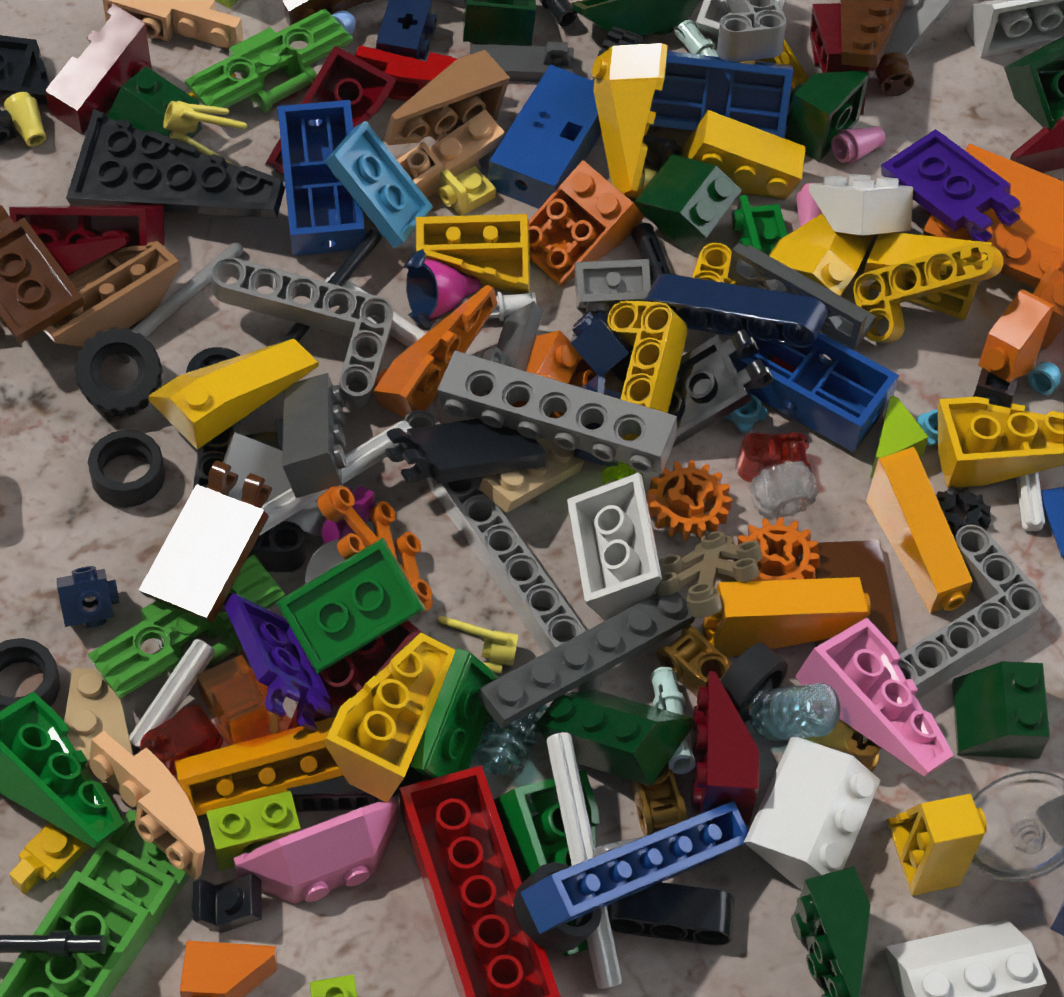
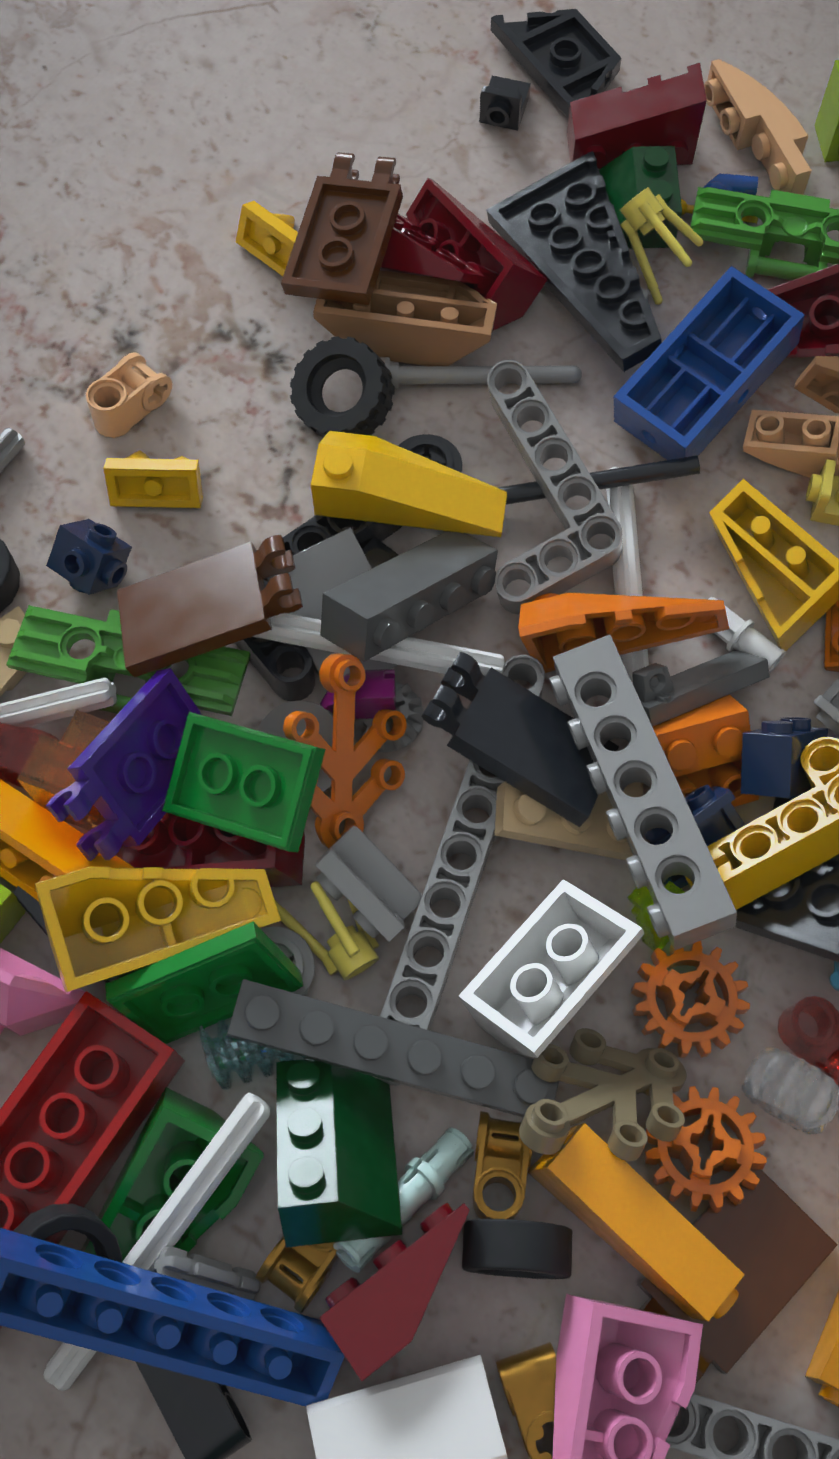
camera: 55 degrees right, 10 degrees up
light yellow cone [4,92,47,147] -> none
black tyre [88,430,165,507] -> none
dark azure plate [324,120,433,248] -> none
hat [404,249,481,329] -> none
clear light blue piece [749,683,841,741] -> none
none -> yellow tile [103,450,203,508]
none -> light grey bracket [315,826,422,942]
none -> blue arm [703,173,758,195]

